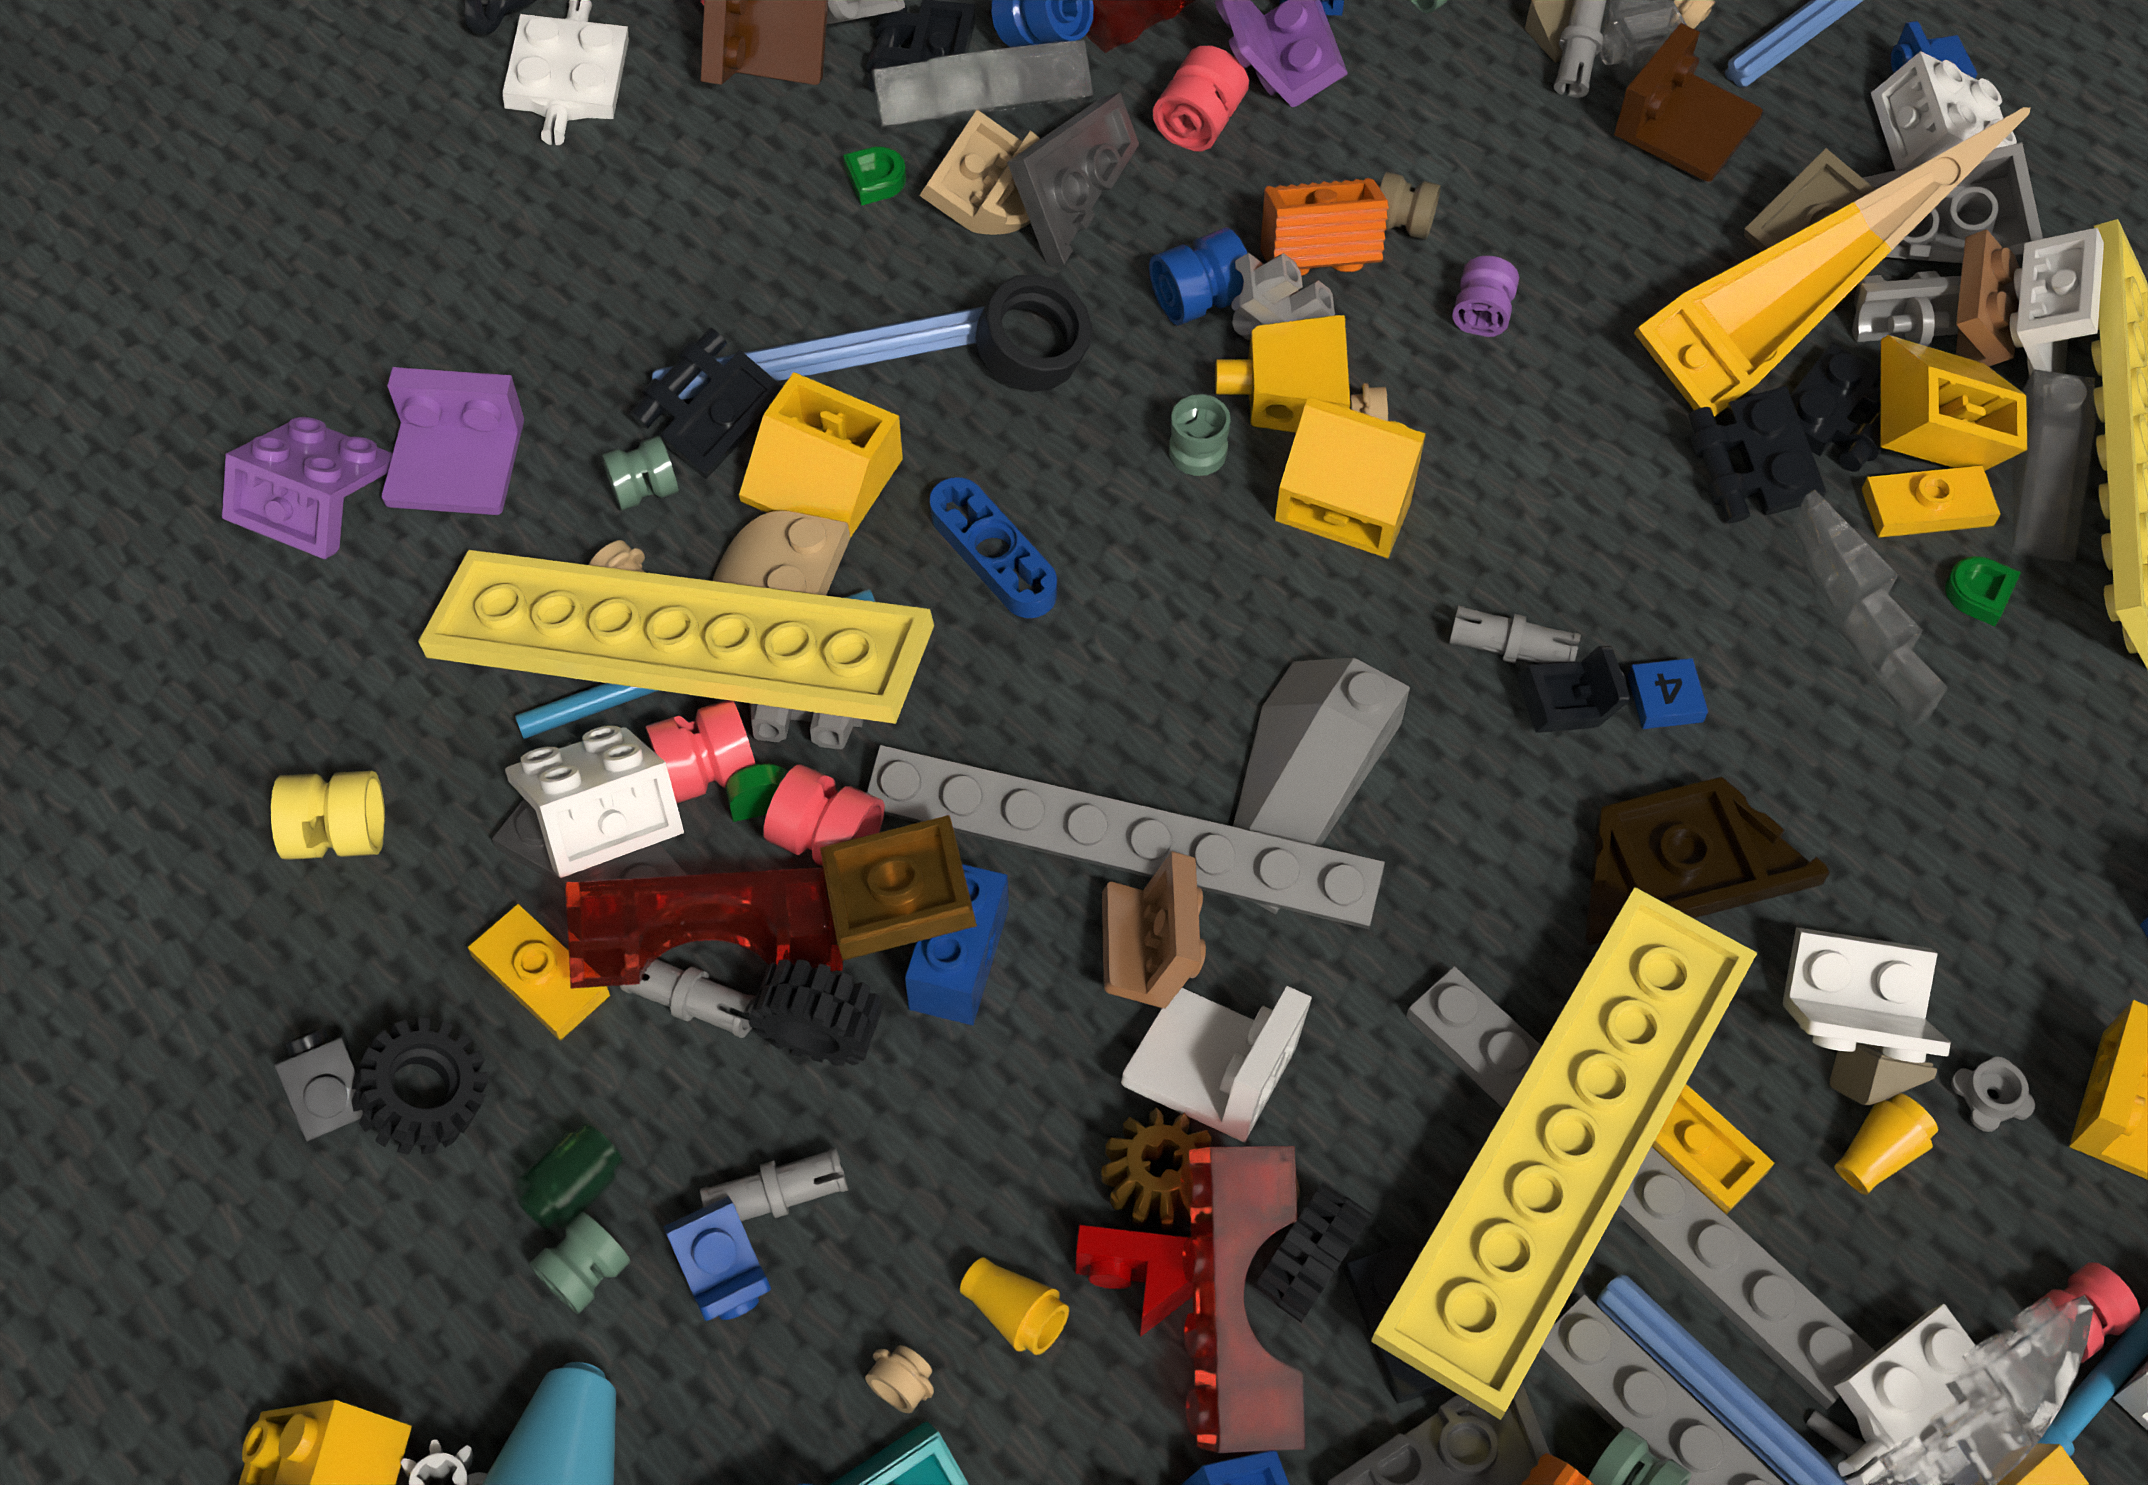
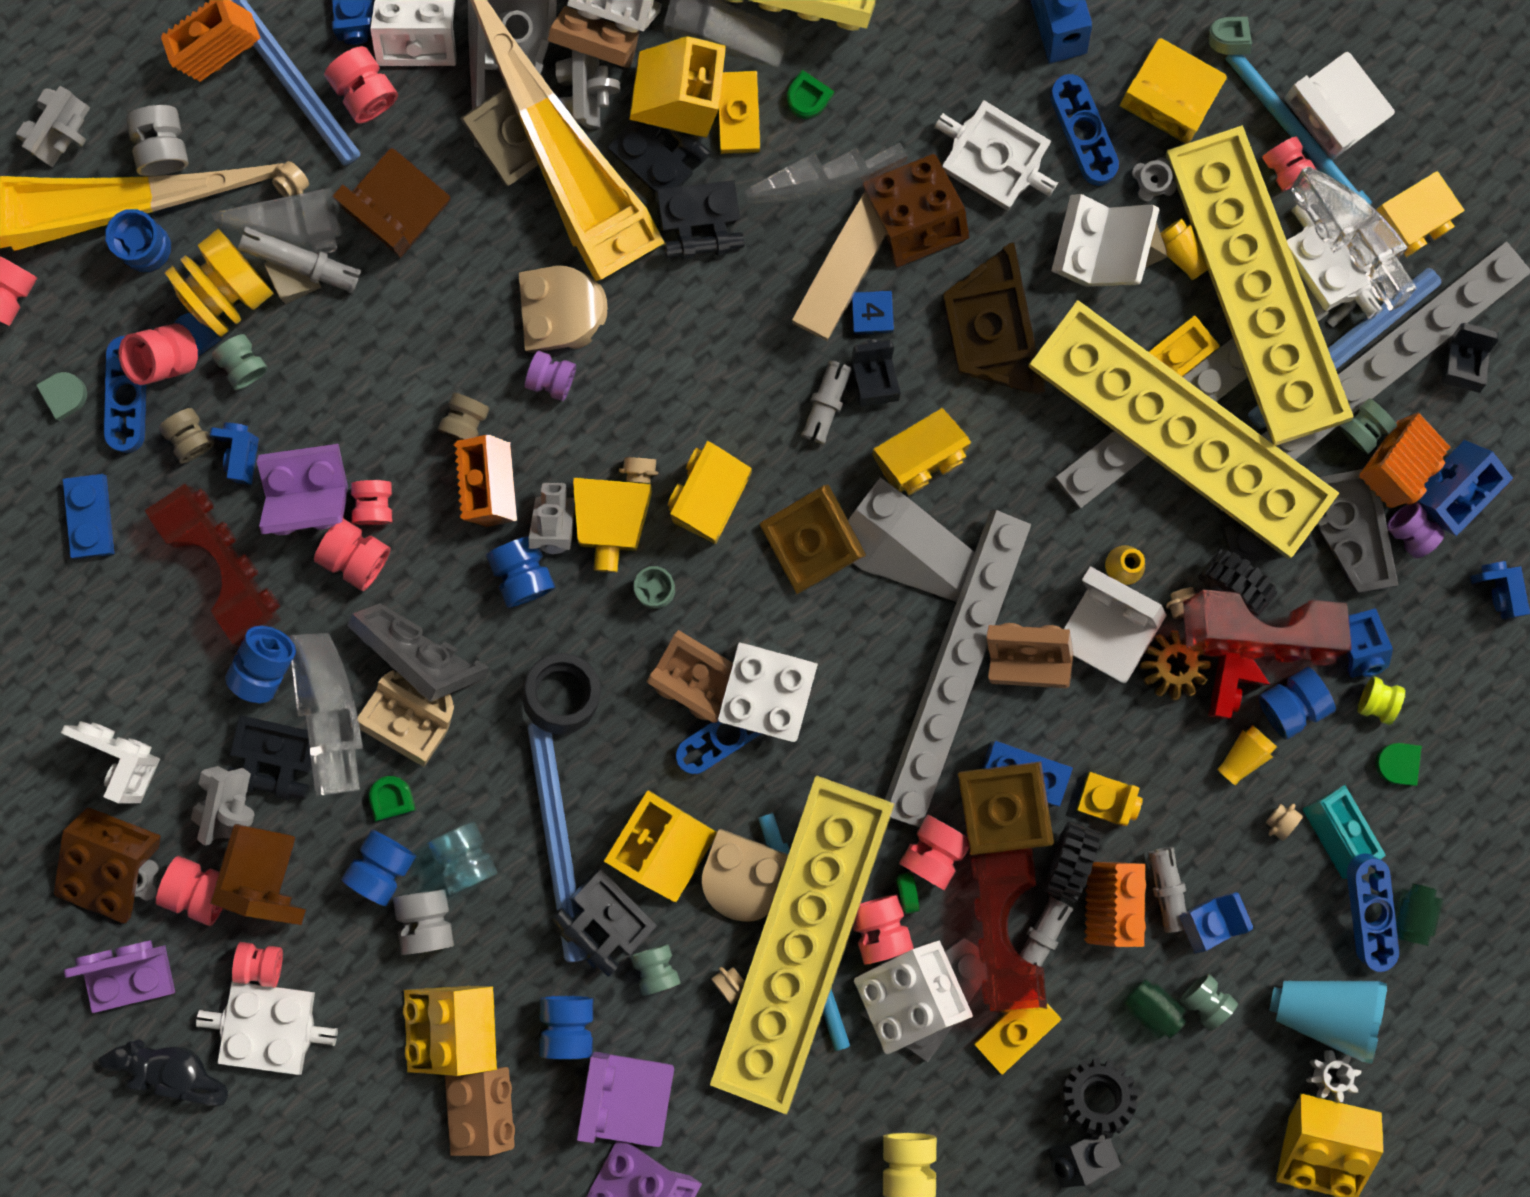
camera: 85 degrees left, 25 degrees up
none -> coral wheel [232,942,283,988]
none -> coral wheel [324,46,398,123]
none -> blue wheel [341,830,417,906]
none -> coral wheel [351,480,393,525]
none -> light grey wheel [393,889,454,955]
none -> yellow slope [403,986,497,1076]
none -> clear light blue wheel [427,821,498,895]
none -> medium nougat bracket [445,1067,515,1156]
none -> tan slope [519,266,608,353]
none -> blue wheel [539,996,594,1059]
none -> medium nougat bracket [647,630,733,723]
none -> white bracket [718,642,818,742]
none -> pearl gold tile [759,484,866,594]
none -> tan slope [792,192,886,342]
none -> reddish brown bracket [863,154,970,268]
none -> yellow slope [872,408,971,496]
none -> white plate [934,100,1058,211]
none -> blue beam [1050,74,1119,186]
none -> yellow bracket [1076,772,1143,826]
none -> orange brick [1084,862,1146,947]
none -> yellow cone [1105,545,1145,585]
none -> light yellow plate [1166,125,1354,446]
none -> blue wheel [1258,666,1336,740]

